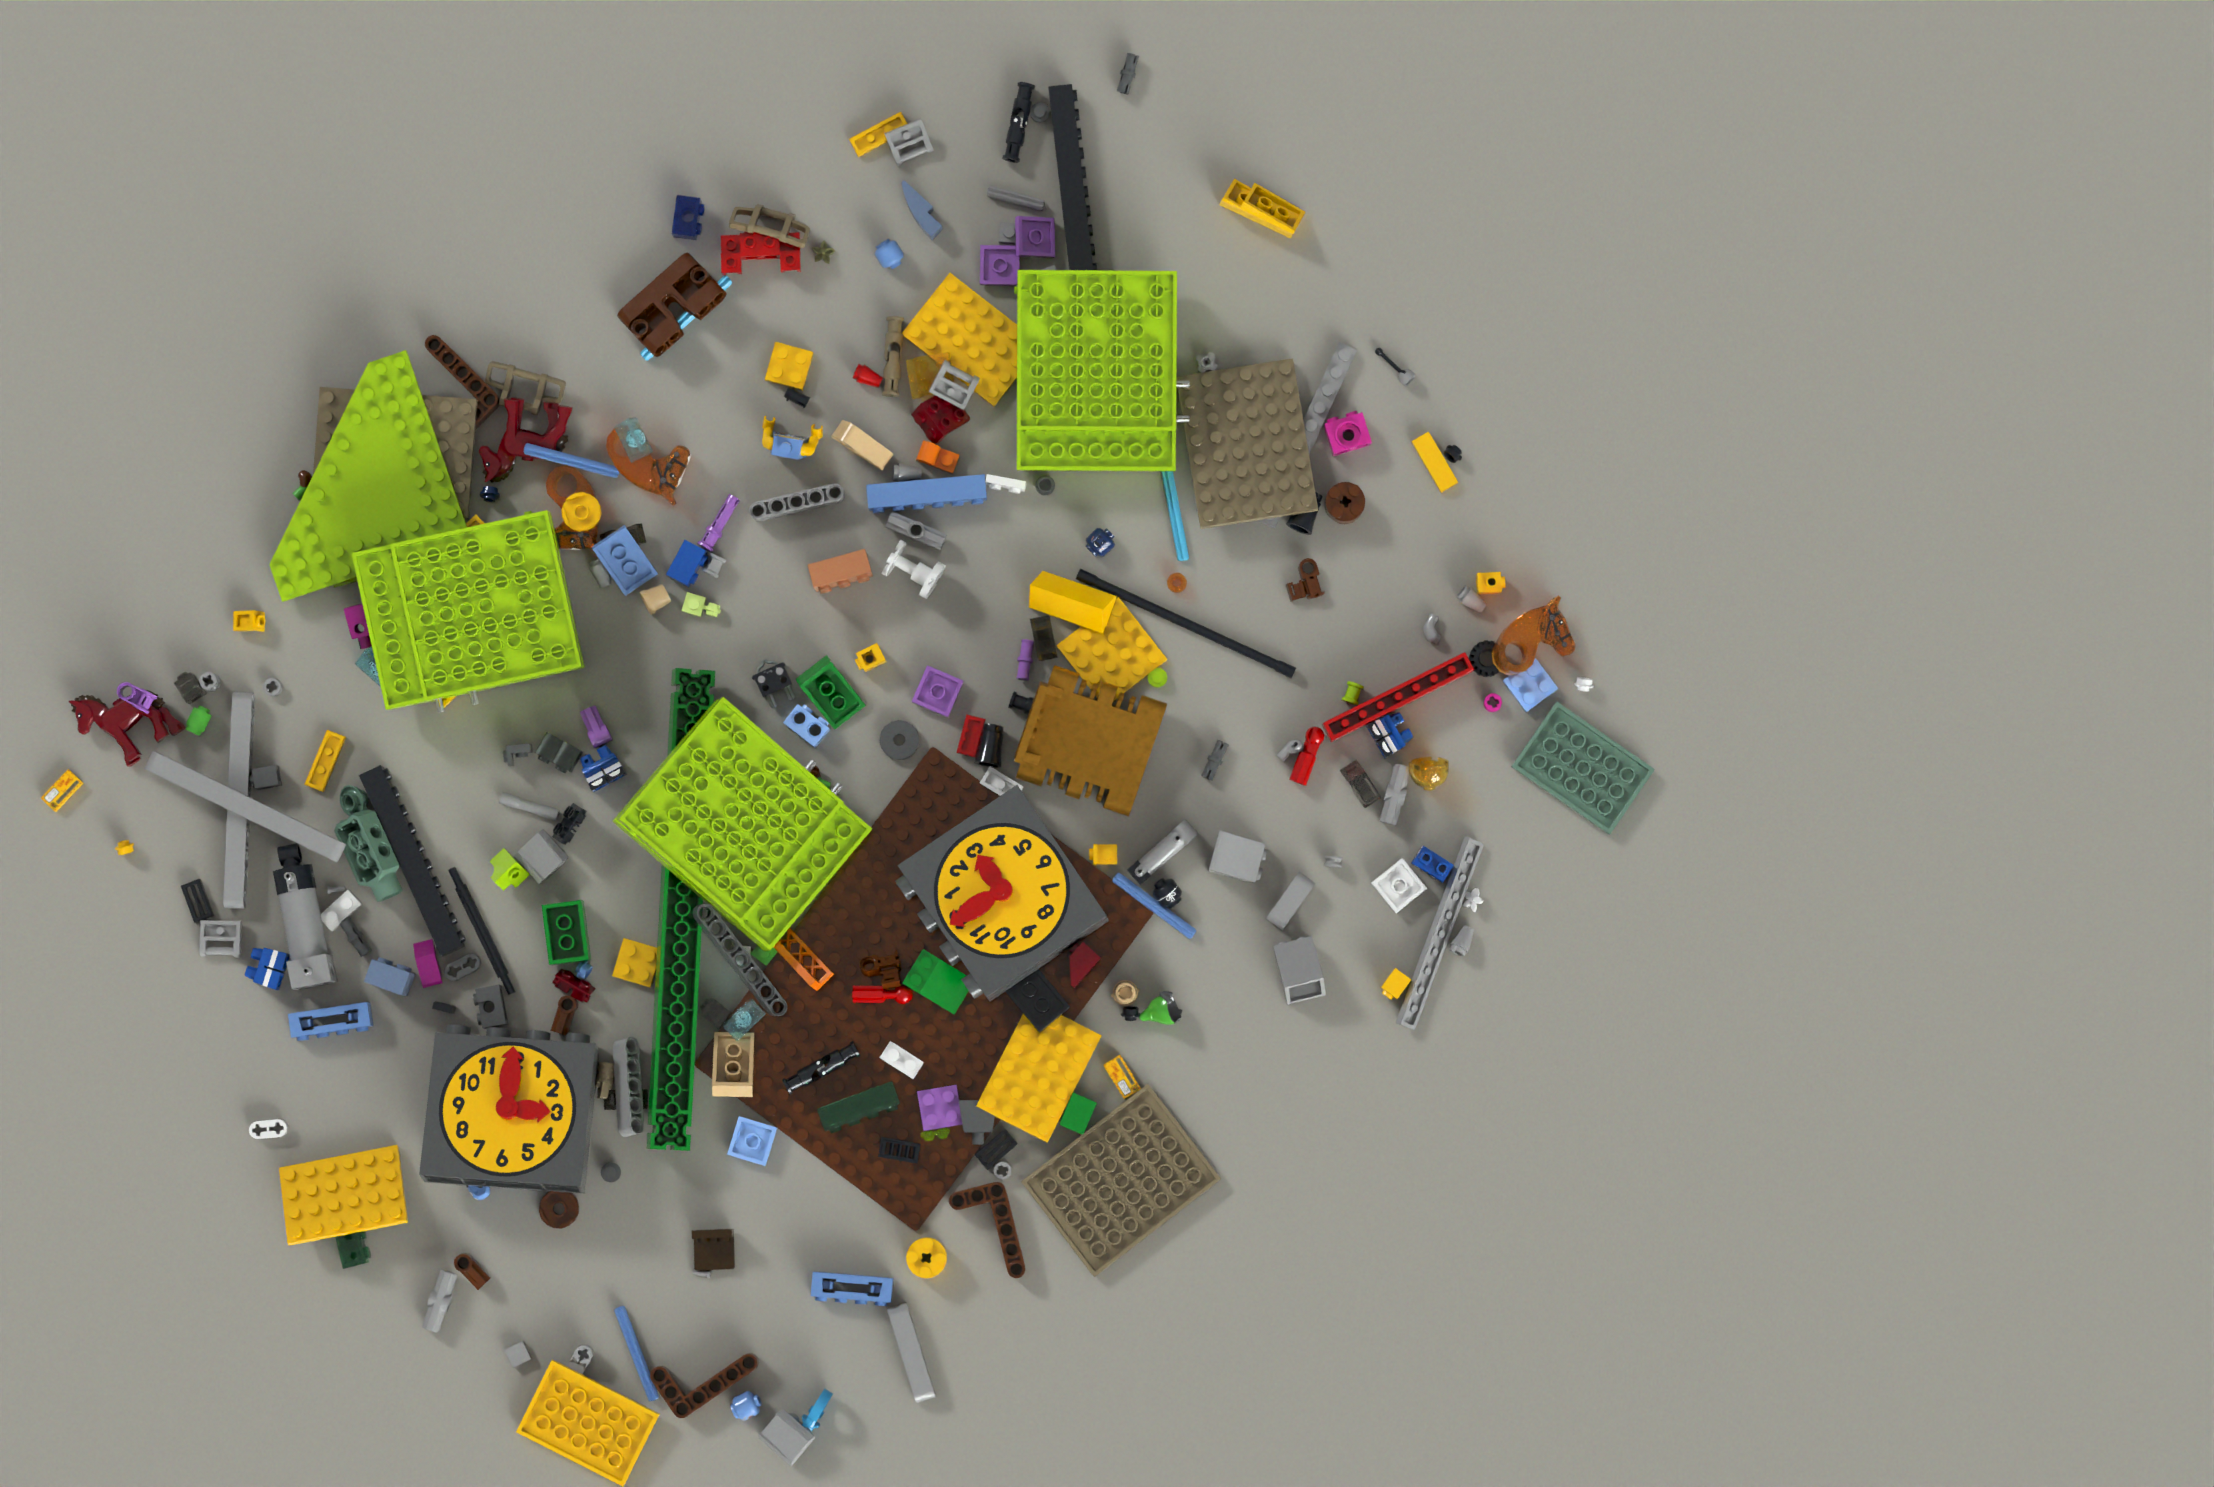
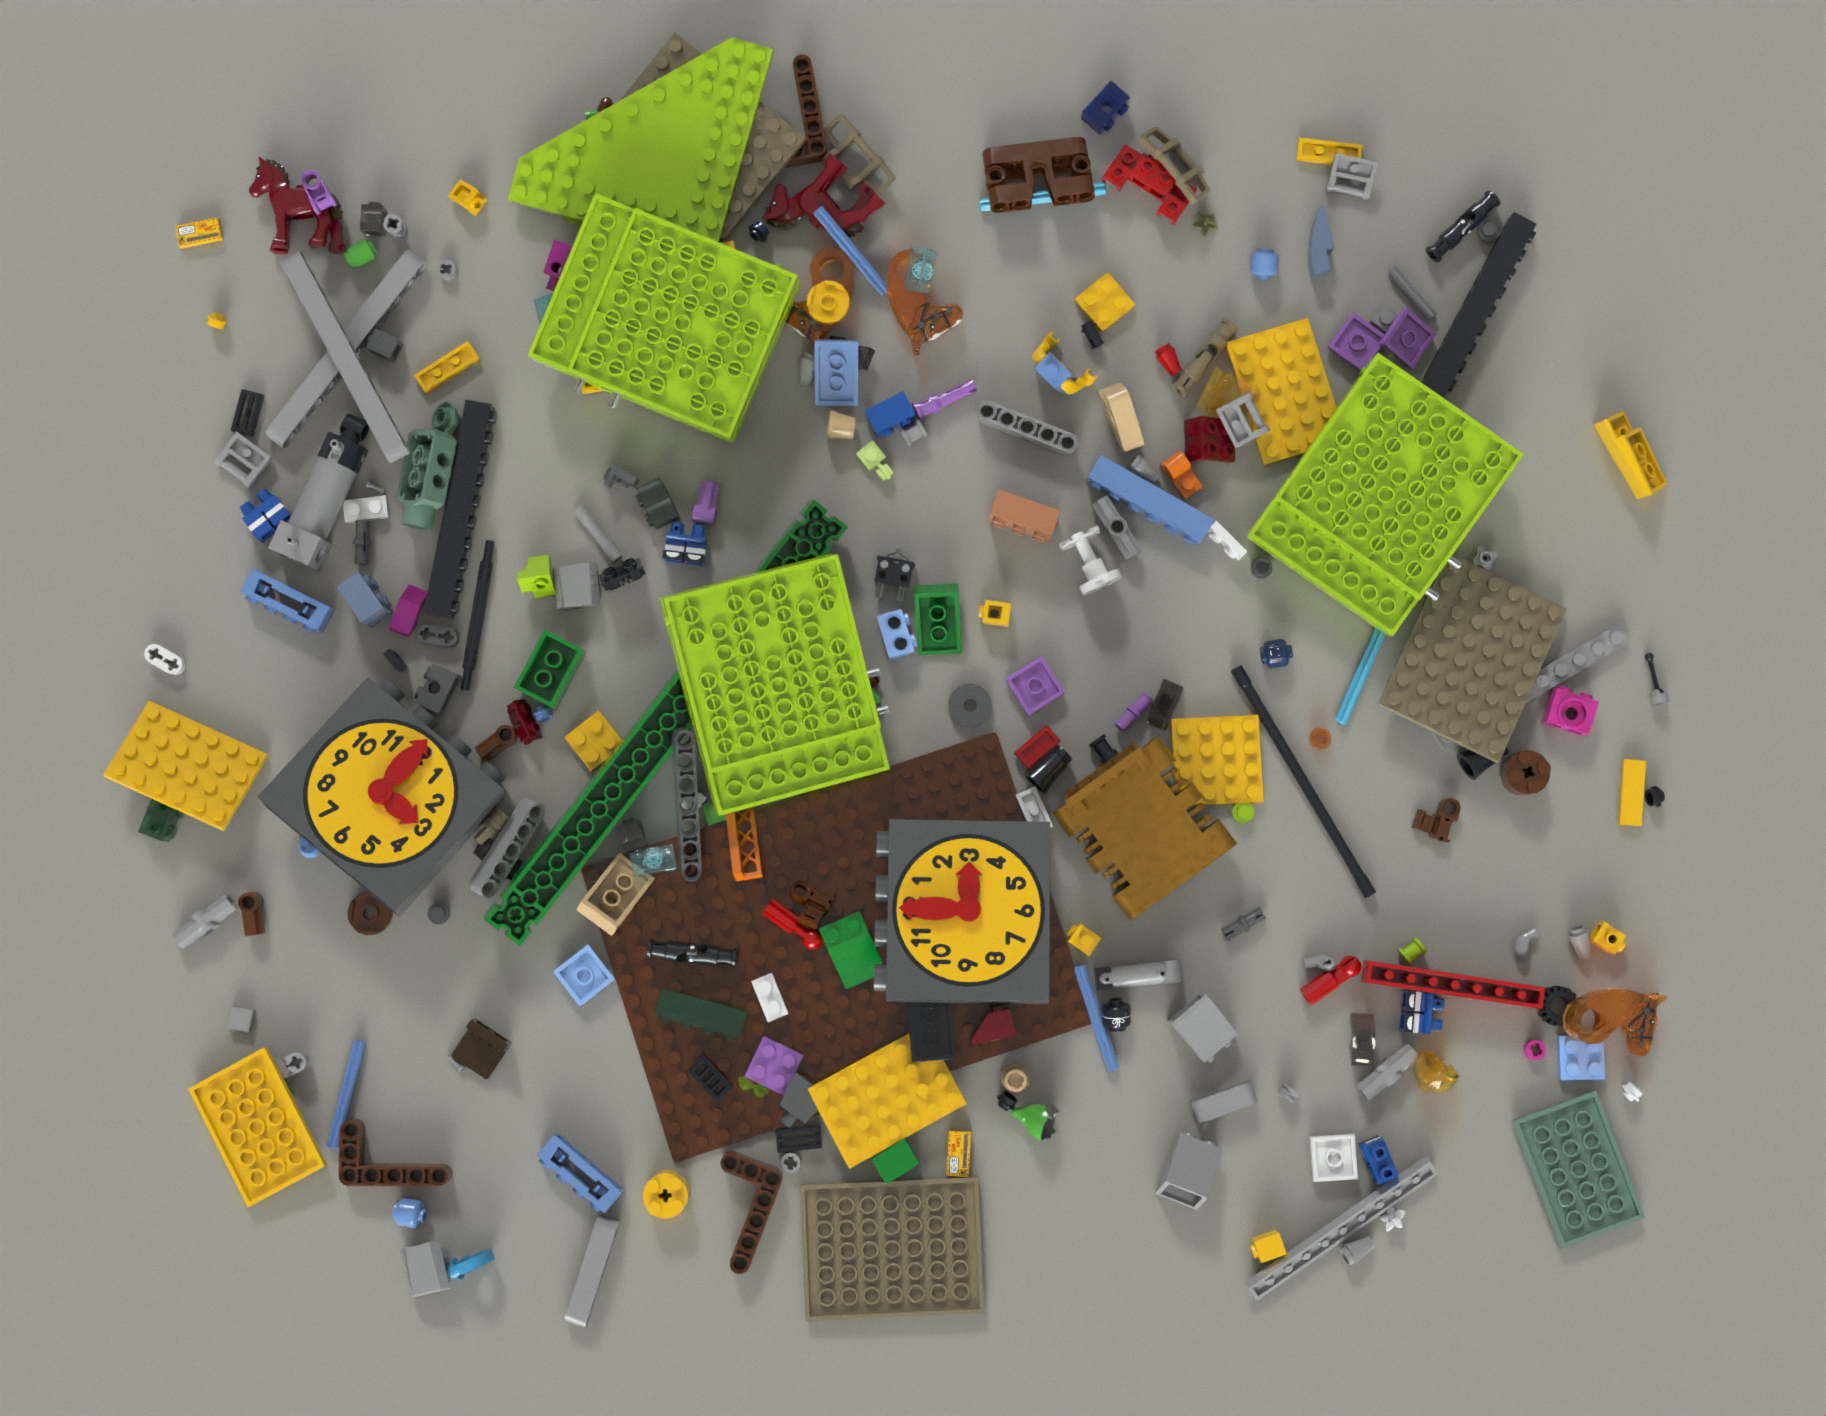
camera: 35 degrees right, 0 degrees up
yellow slope [1029,571,1117,634] -> none
dark grey pin [1117,53,1139,95] -> none

